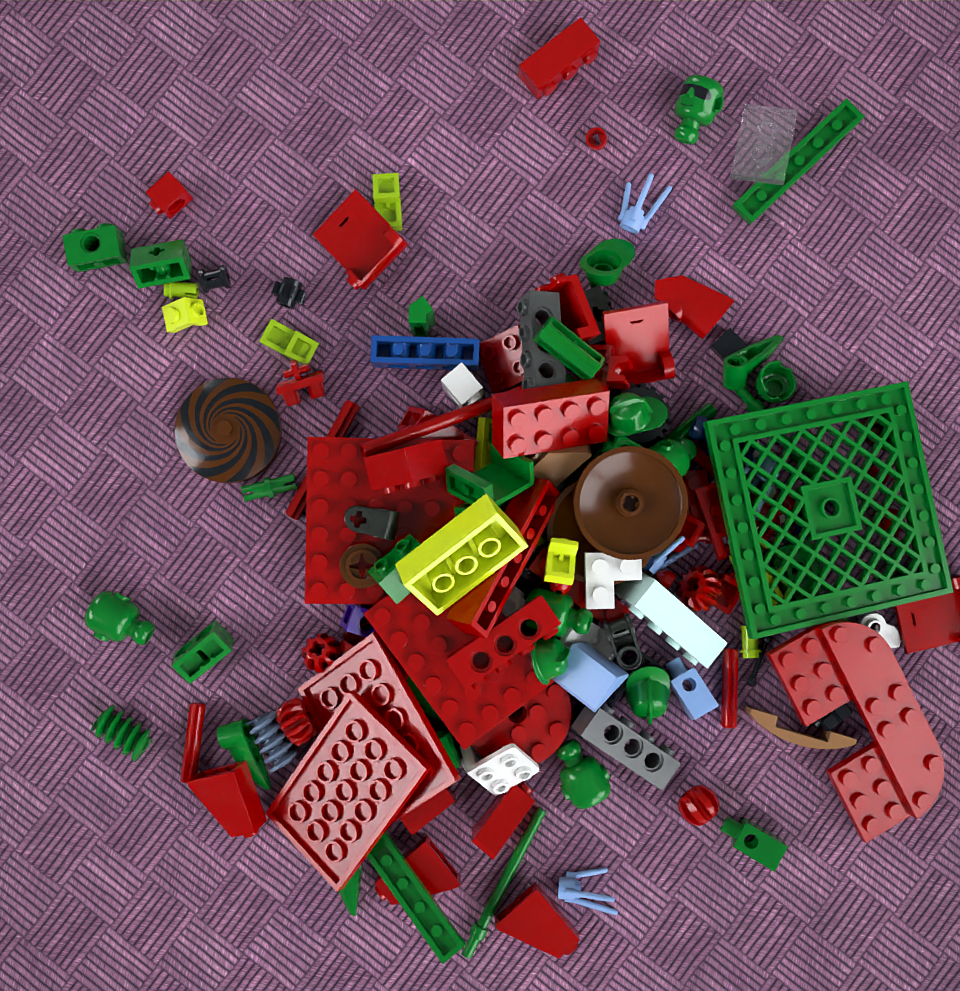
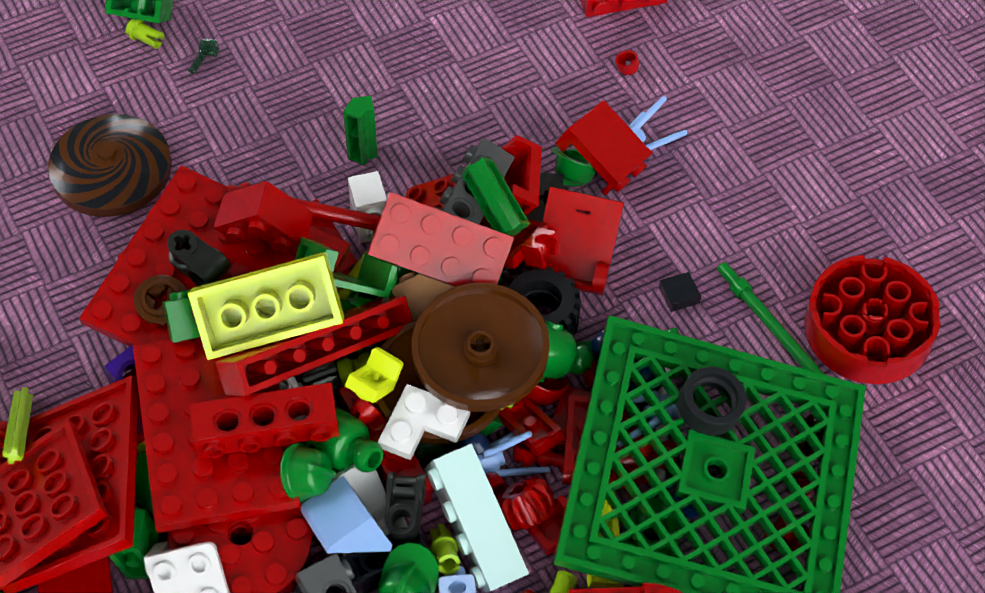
camera: 20 degrees right, 30 degrees down
neon yellow bracket [162,297,208,333] -> none
black bush [198,265,231,293] -> none
green pin [241,473,298,502] -> none
lime slope [259,318,319,365] -> none
black gear [271,277,306,309] -> none
red hips [275,359,325,407] -> none
red piece [301,633,342,673] -> none
red door [313,189,409,290] -> none
blue brick [371,335,480,371] -> none
lime slope [372,173,403,231] -> none
green piece [608,392,668,437] -> none
red panel [654,275,734,339] -> none
green piece [674,74,724,145] -> none
green piece [723,335,784,390] -> none
clear tile [730,104,798,185] -> none
green plate [732,98,865,226] -> none
green hair [755,360,797,404] -> none
none -> lime axle [2,387,33,464]
none -> clear green hand [188,38,219,74]
none -> lime axle [429,524,460,575]
none -> red panel [555,100,652,196]
none -> black tyre [677,366,747,436]
none -> green bar [717,262,825,375]
none -> red brick [804,255,941,384]

